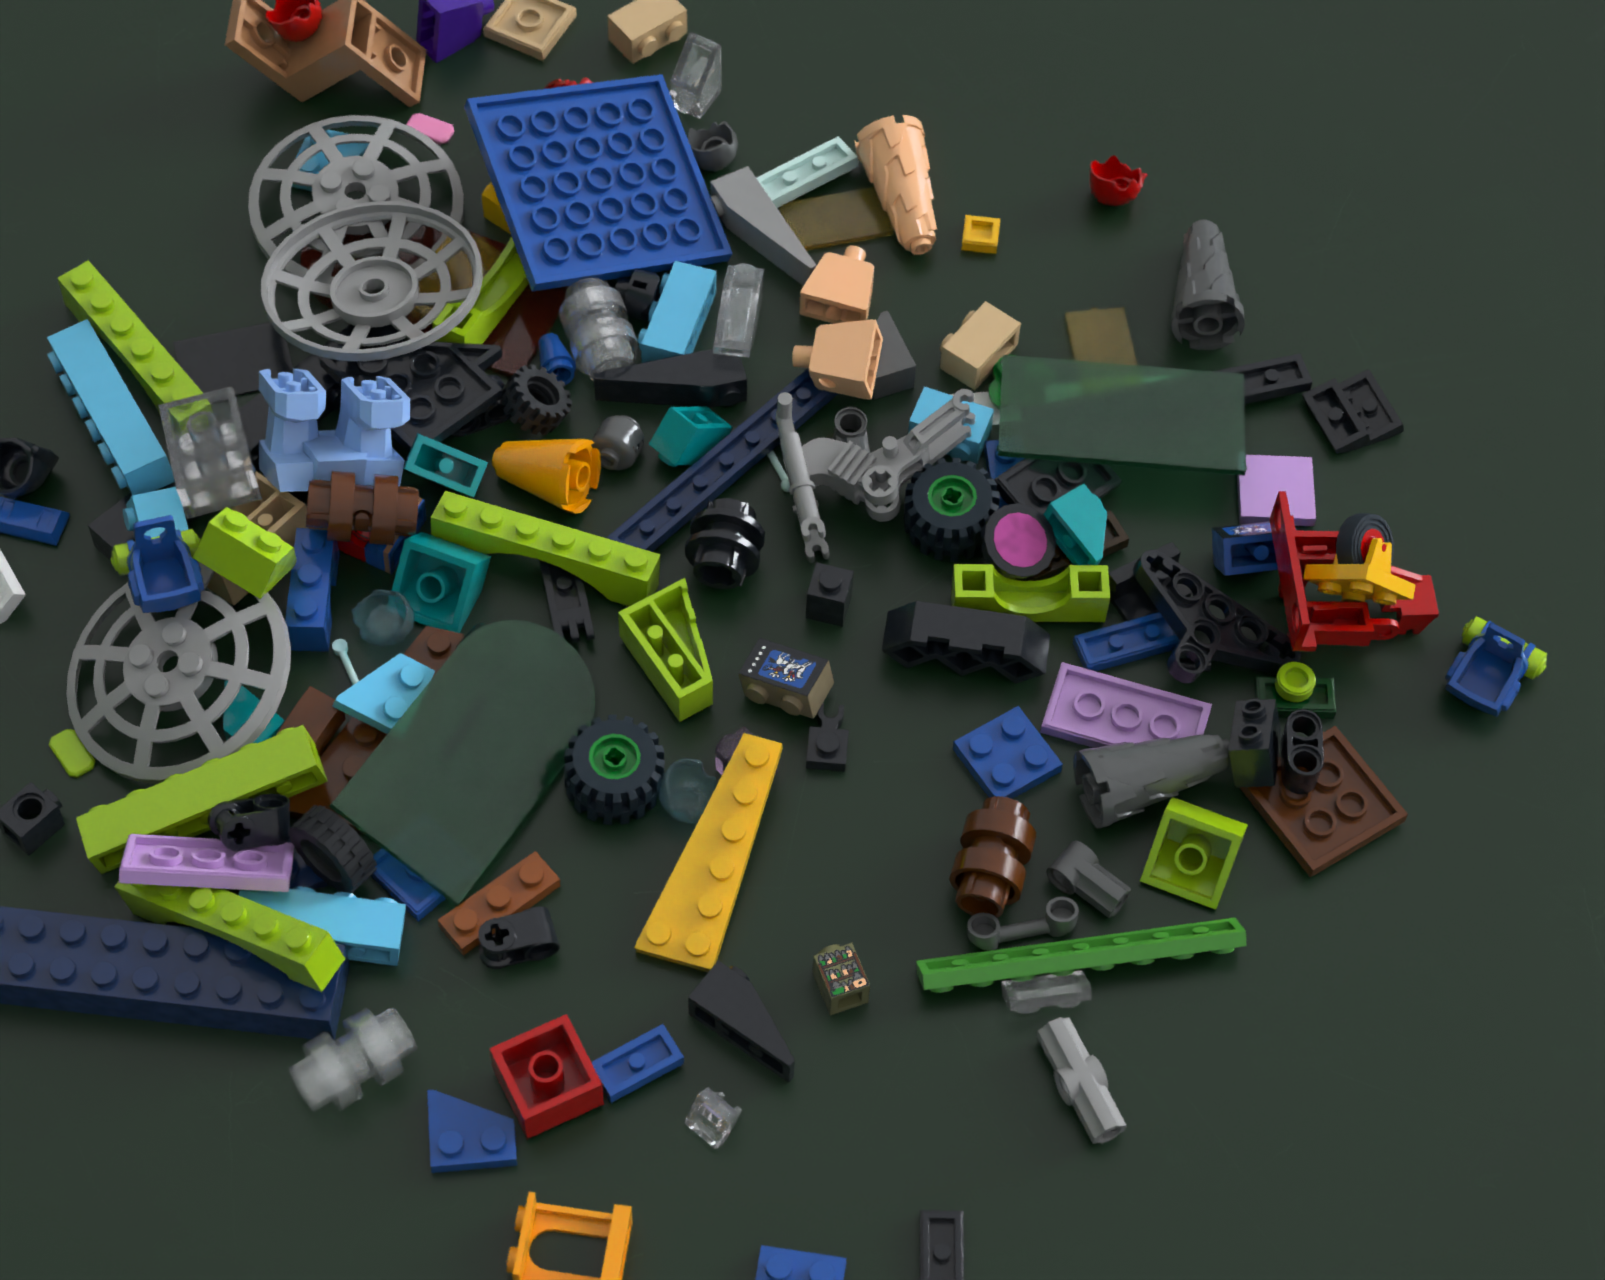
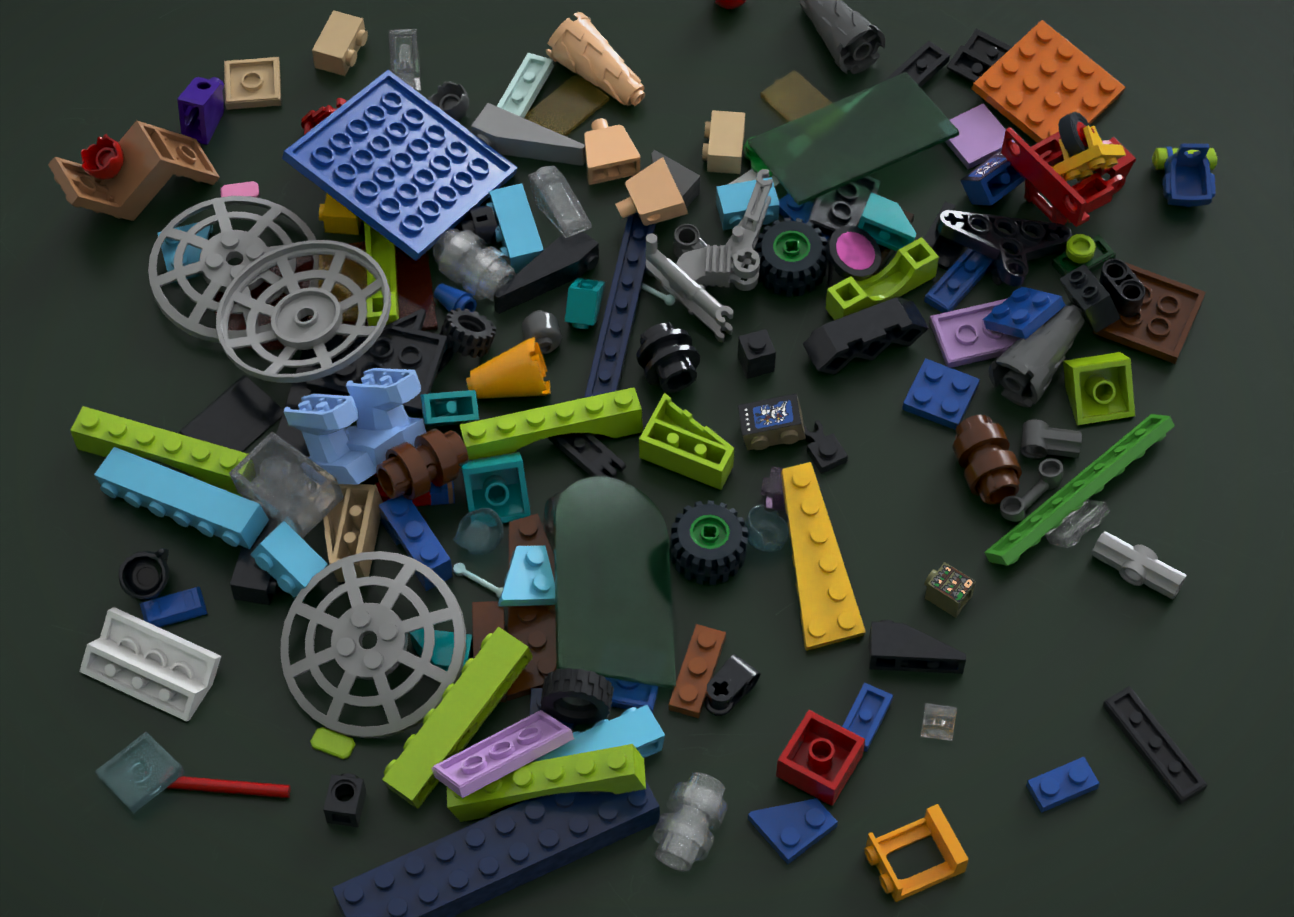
camera: 30 degrees left, 0 degrees up
blue piece [110,515,204,613] -> none
lime slope [193,506,297,599] -> none
black piece [208,793,290,851] -> none
yellow tile [961,215,1001,254] -> none
none -> orange plate [971,20,1126,143]
none -> blue plate [982,287,1065,339]

